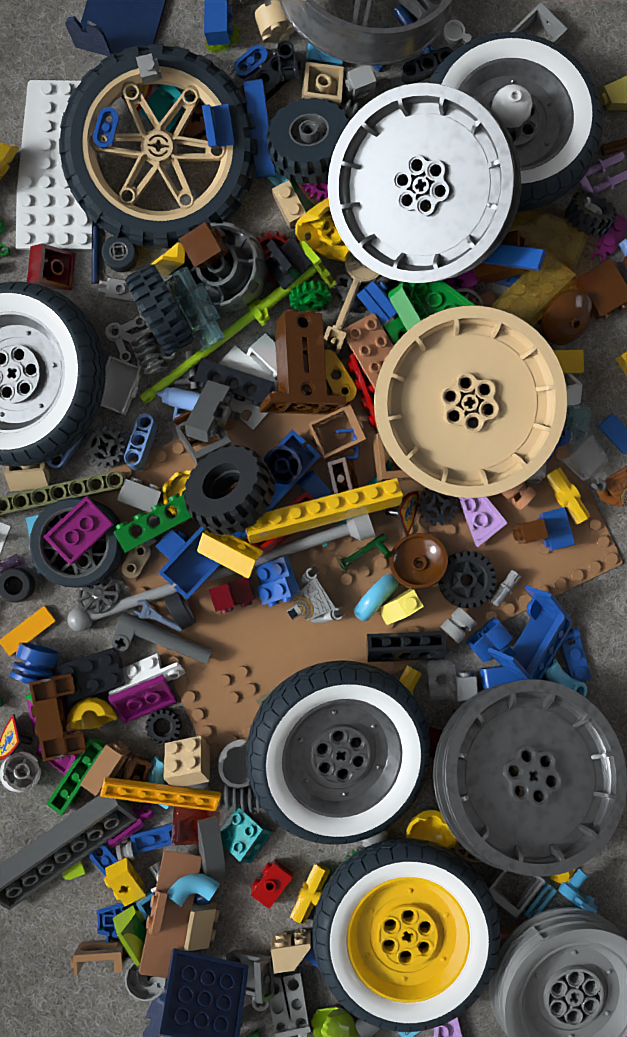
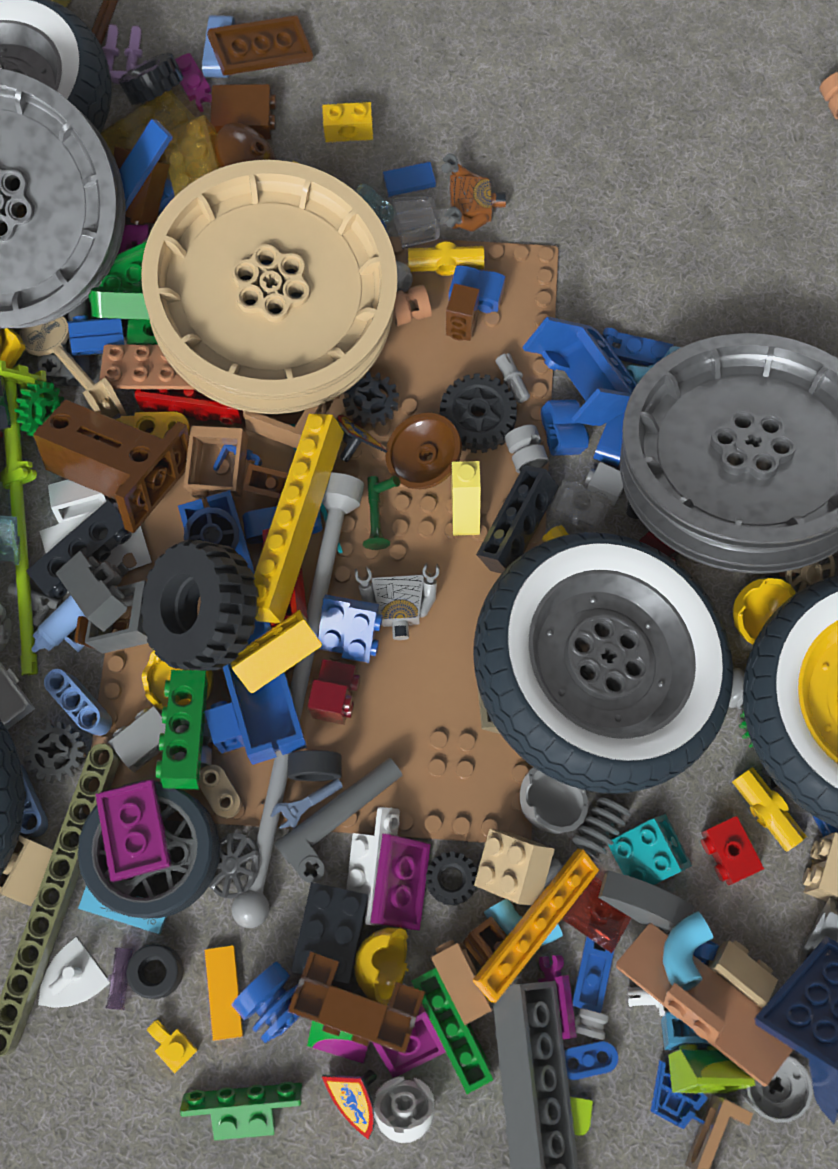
camera: 55 degrees left, 15 degrees down
yellow brick [104,858,146,906] -> none
medium azure cylinder [354,574,398,621] -> none
lavender wing [458,497,507,547] -> none

